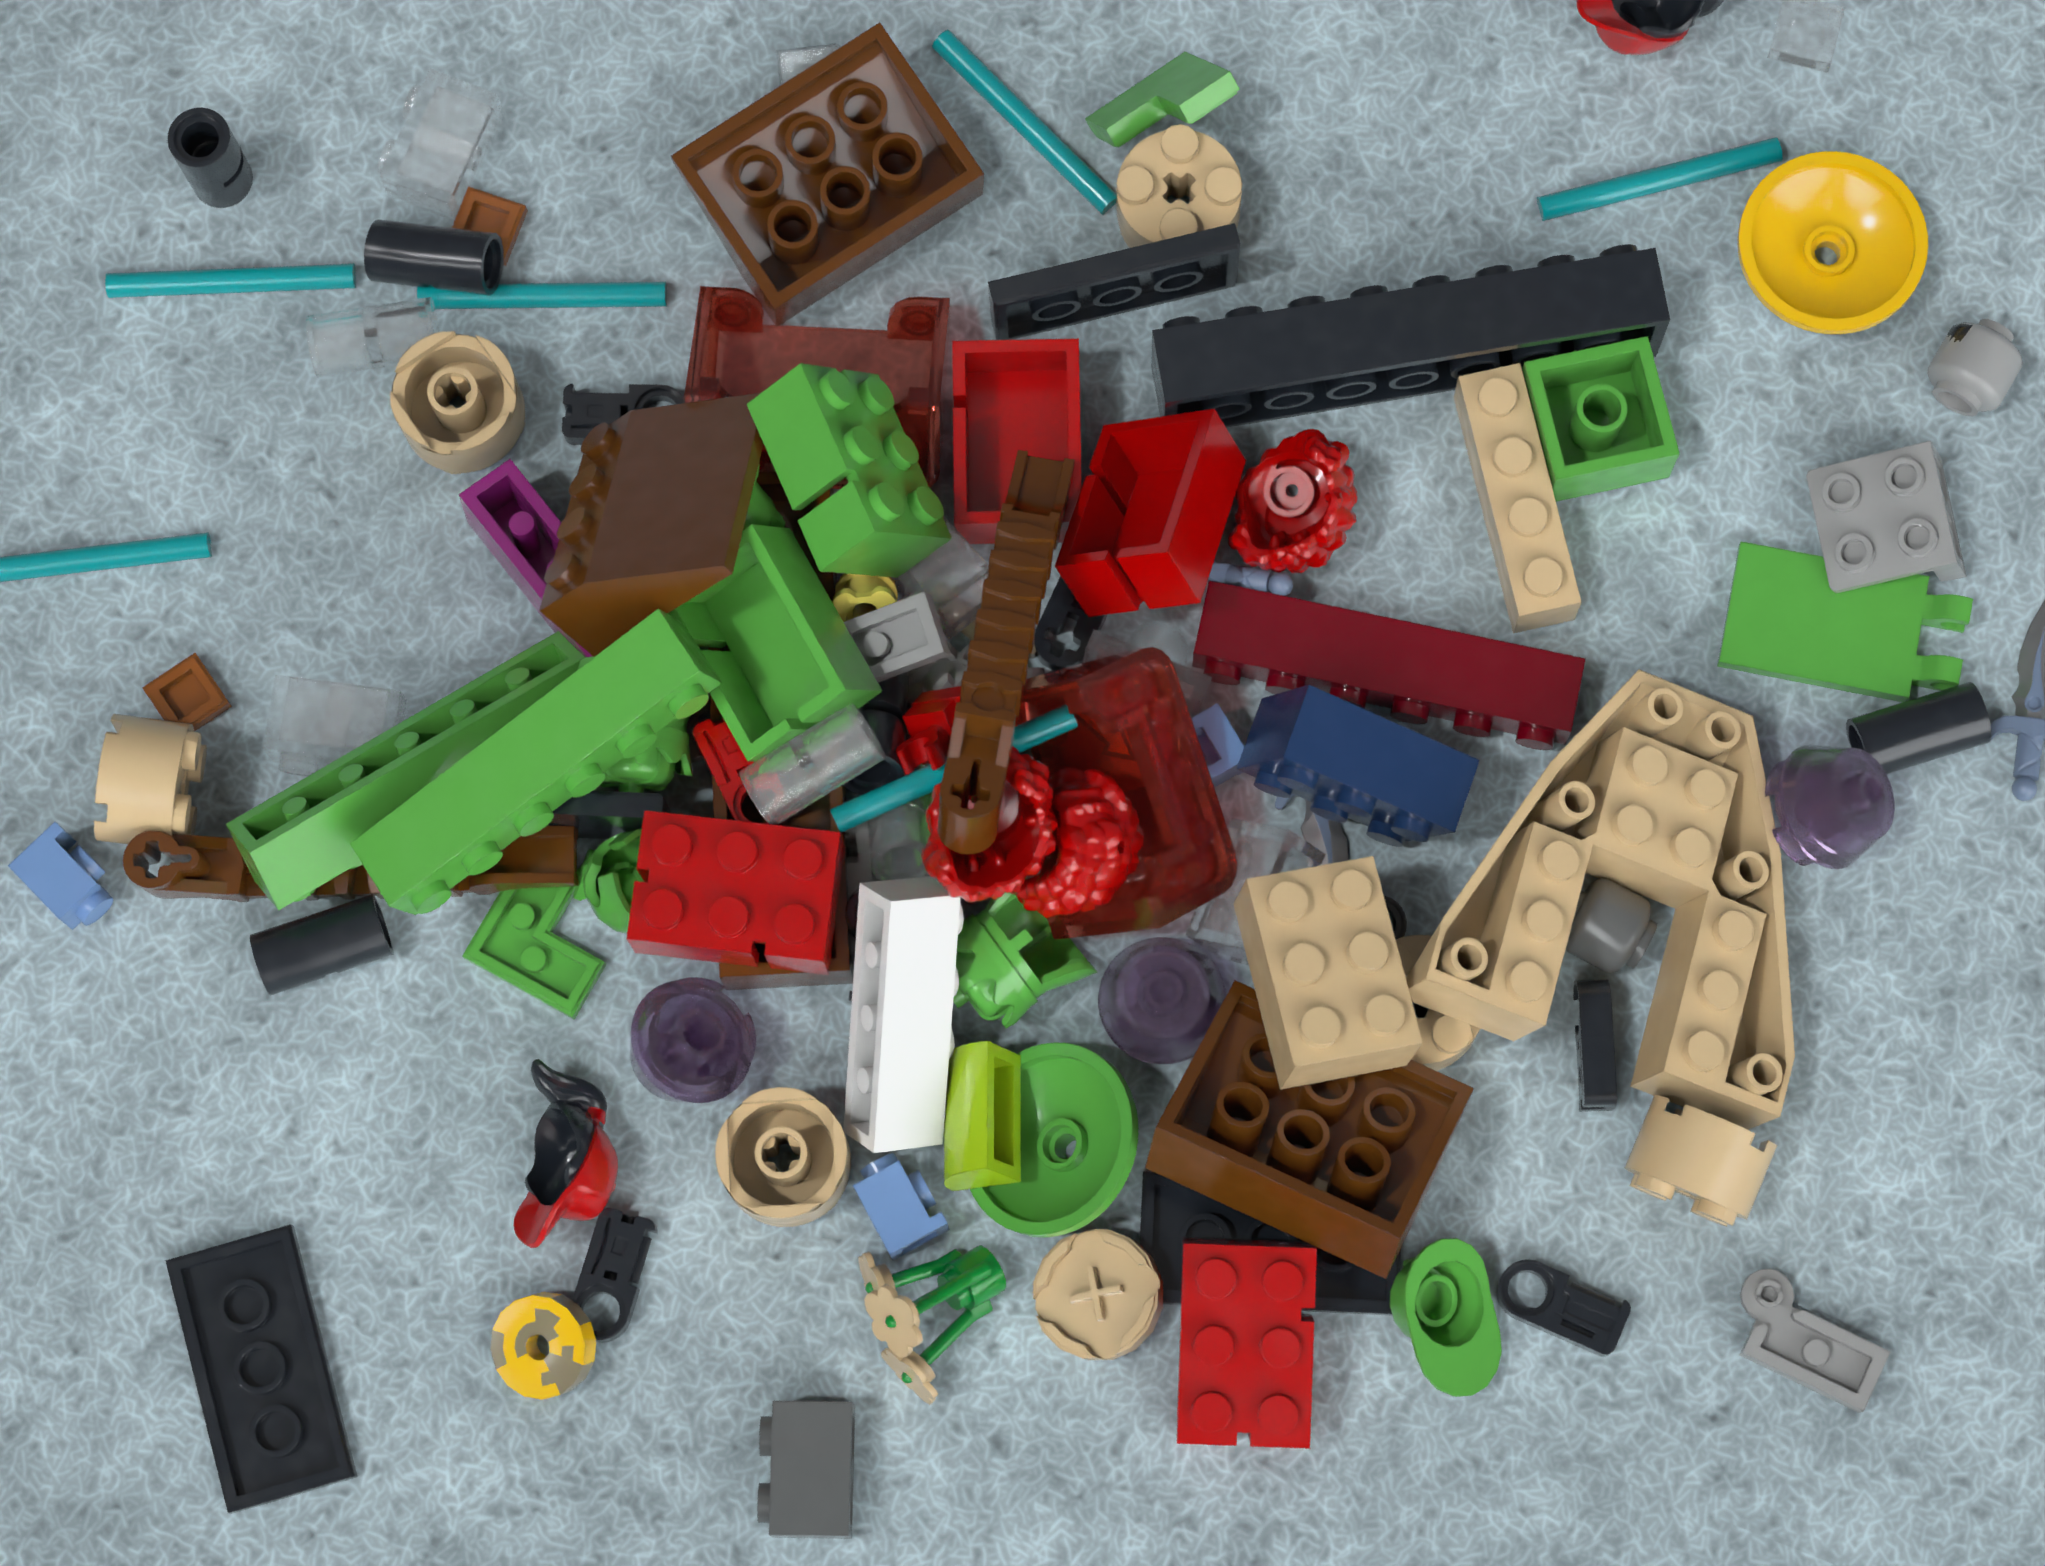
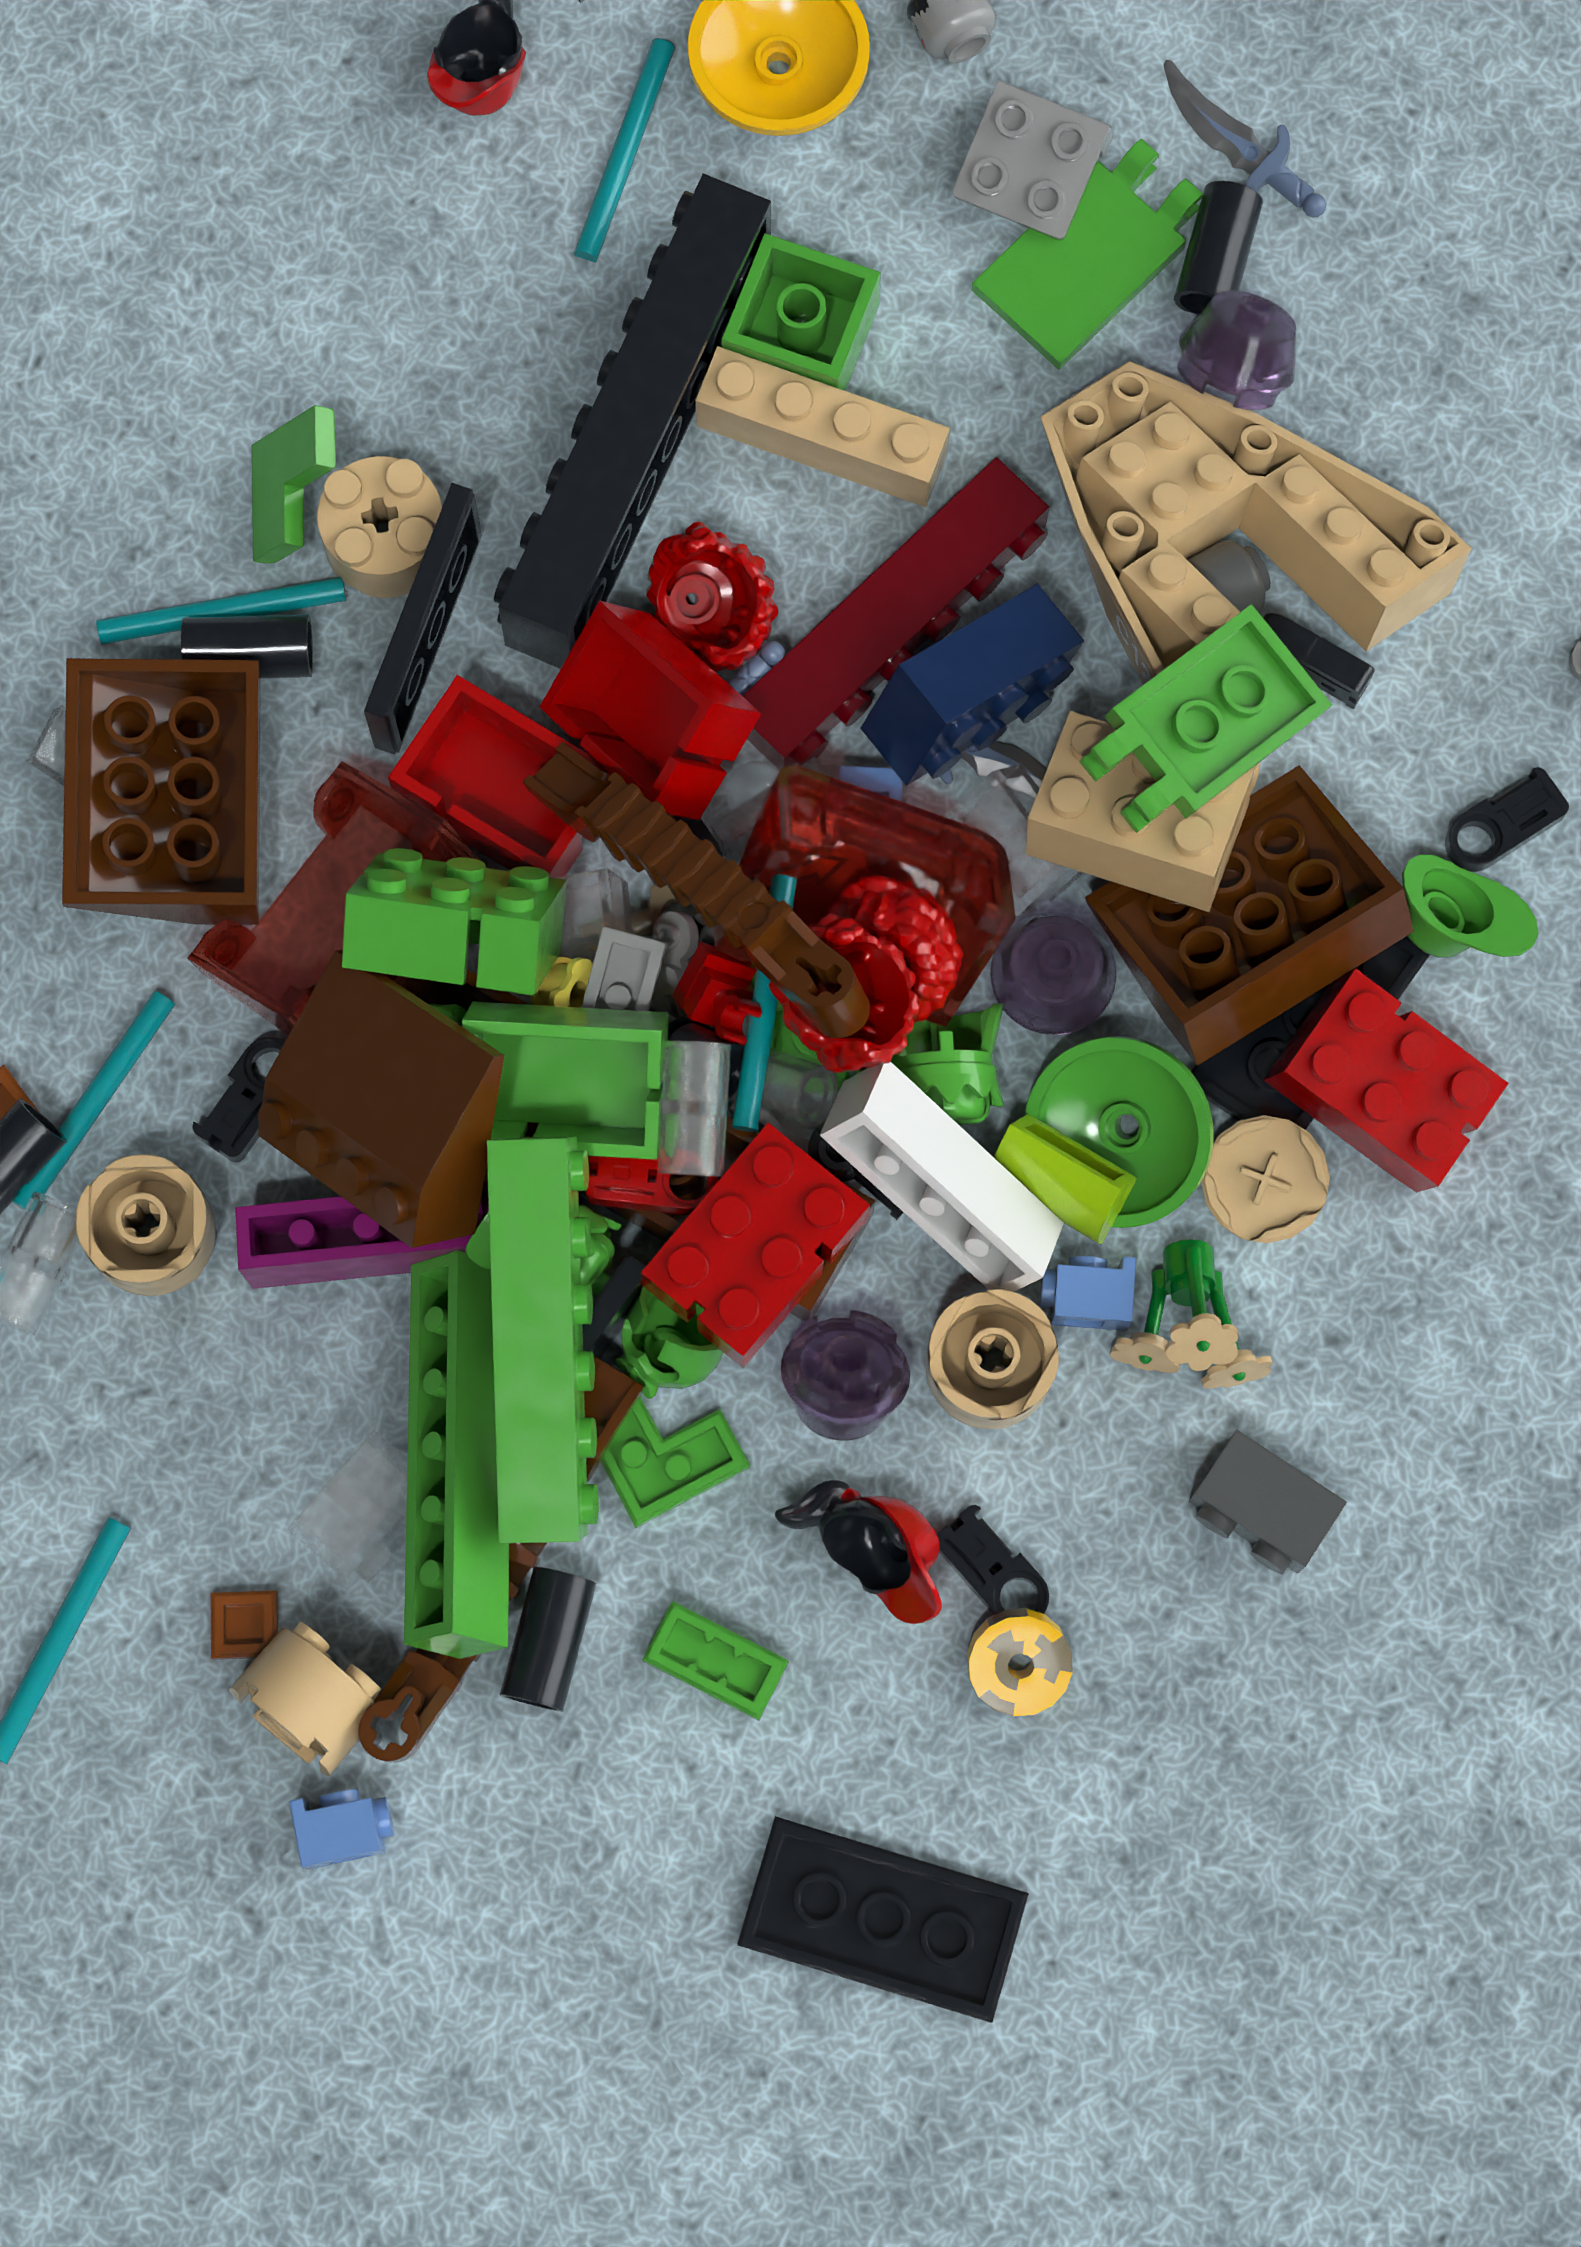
camera: 65 degrees left, 0 degrees up
tan brick [1625,1095,1777,1227] -> none
none -> black pin [181,615,313,679]
none -> bright green plate [642,1601,789,1721]
none -> bright green tile [1079,604,1332,833]

